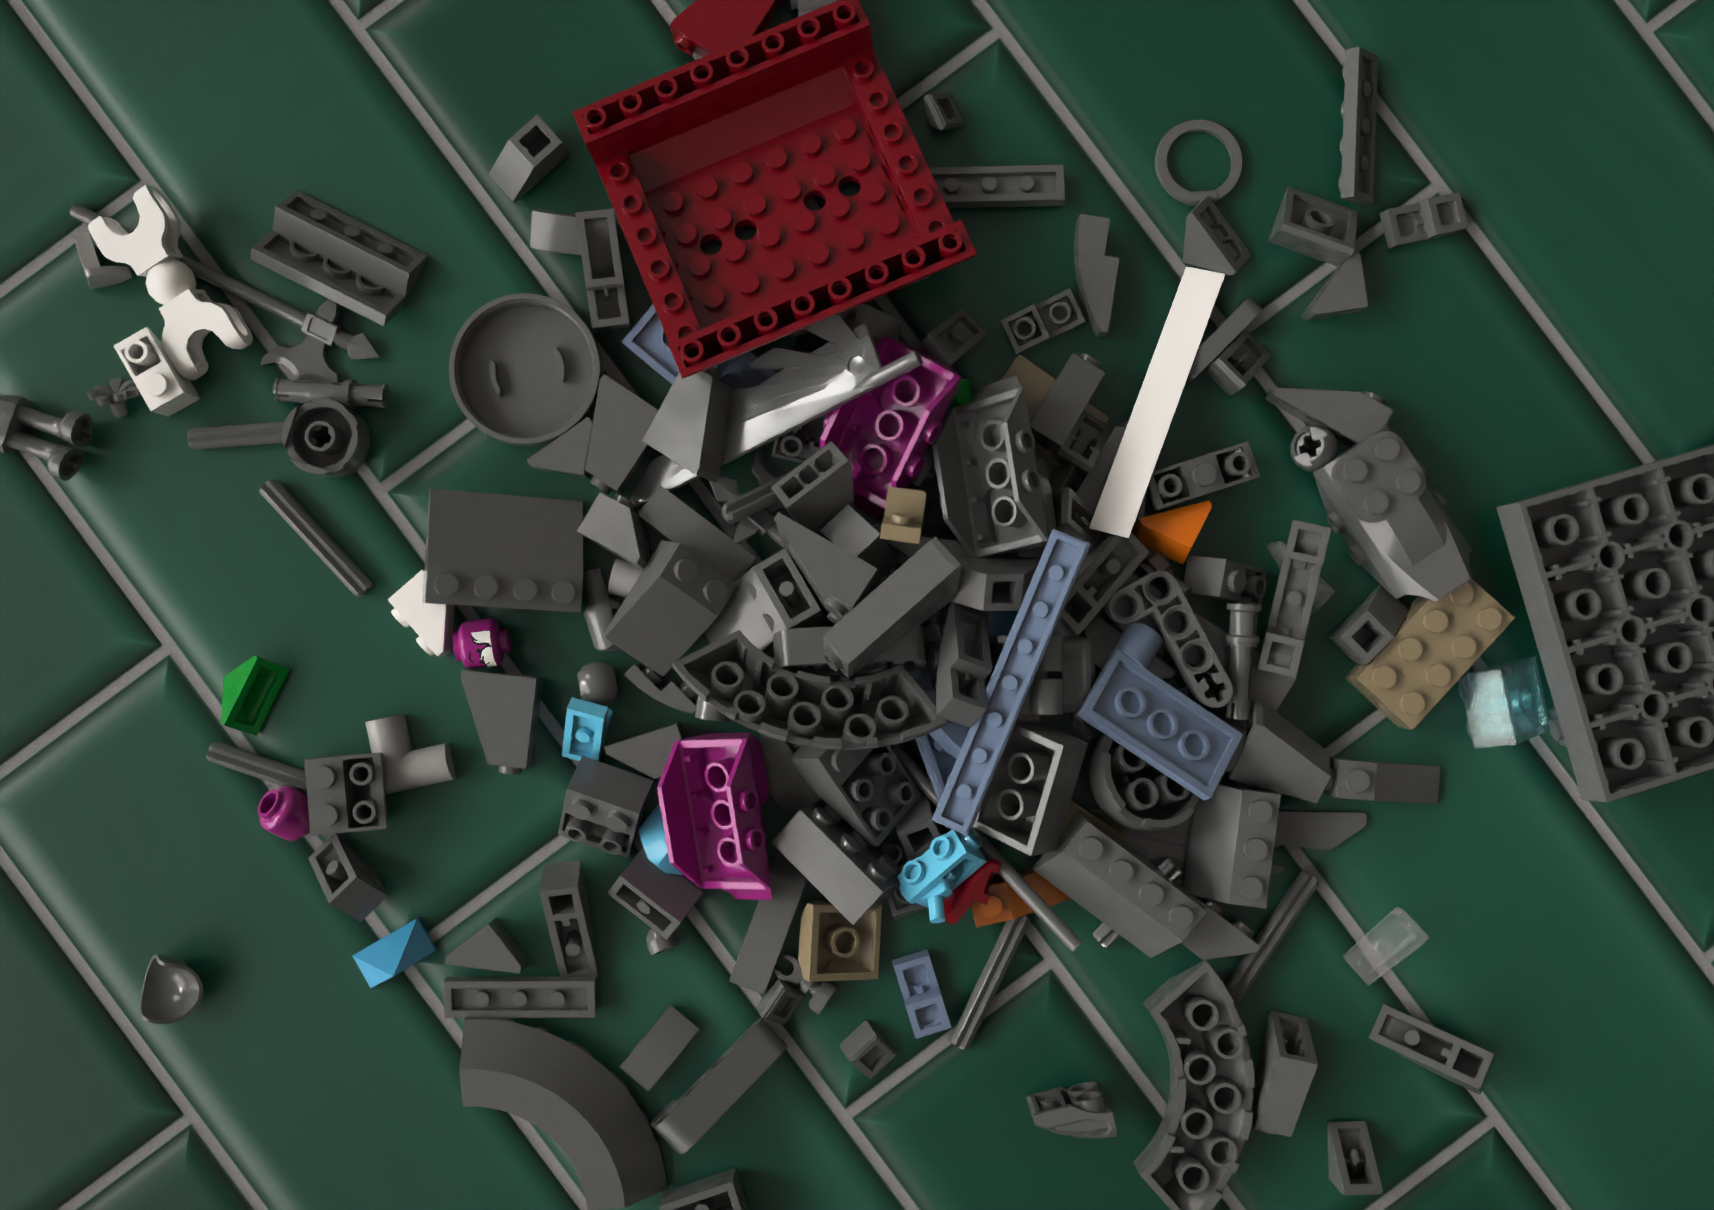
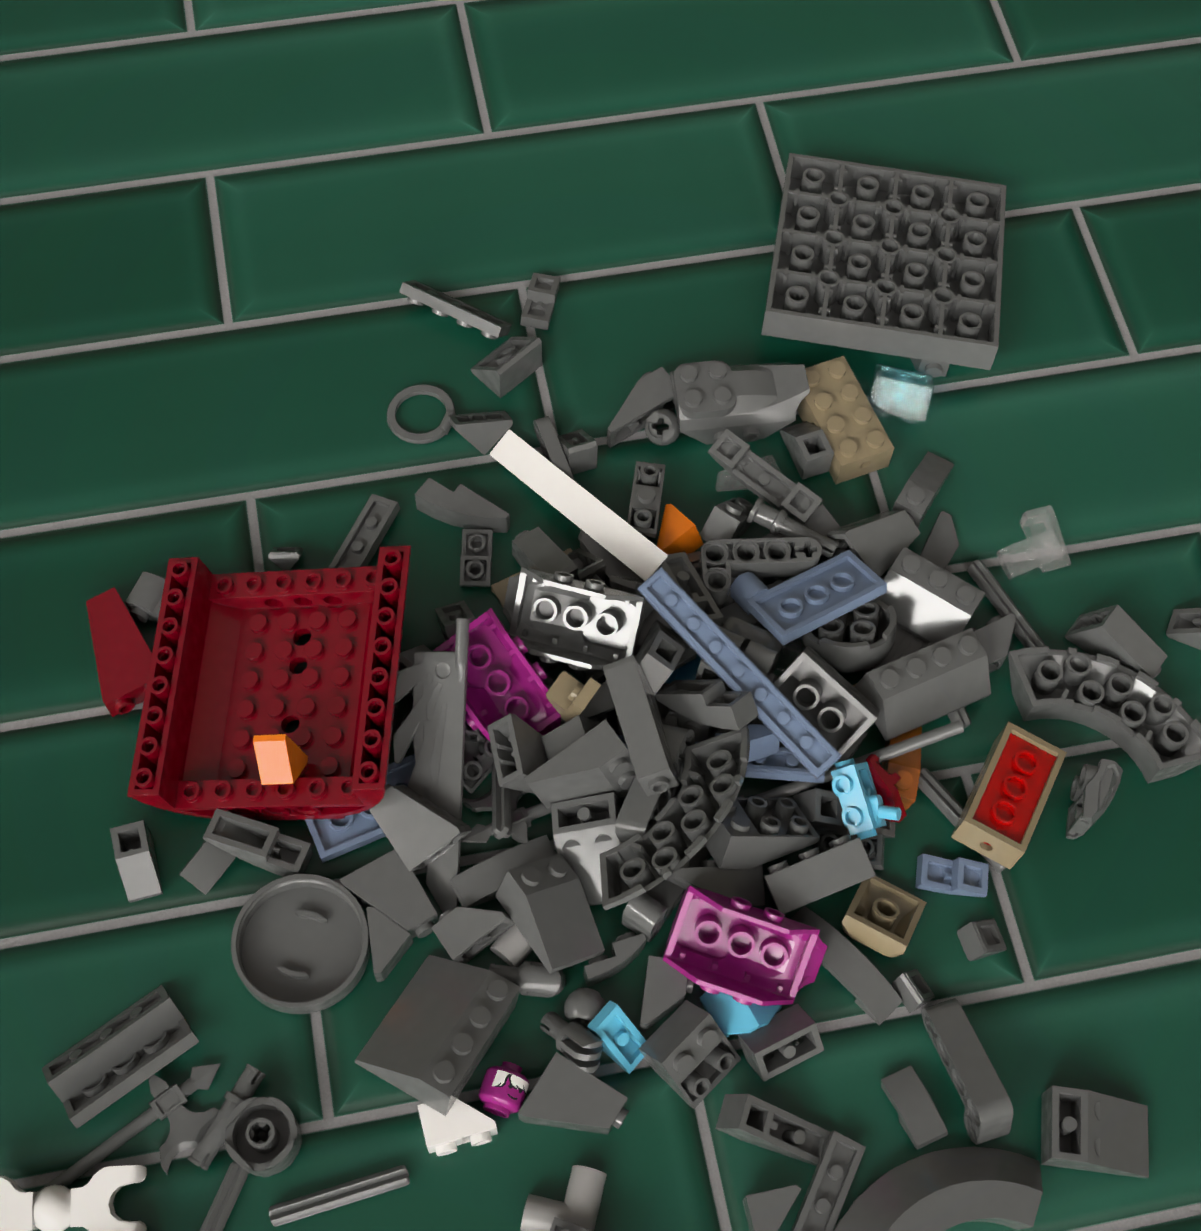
camera: 65 degrees left, 25 degrees down
dark grey hinge [646,929,679,956] -> none
dark grey piece [774,953,839,1015] -> none
dark grey slope [1300,250,1368,321] -> none
dark grey slope [1369,1004,1495,1095] -> none
none -> slope [253,734,308,785]
none -> dark grey arm [540,1011,604,1073]
none -> brick [951,722,1067,869]
none -> clear slope [996,529,1065,580]

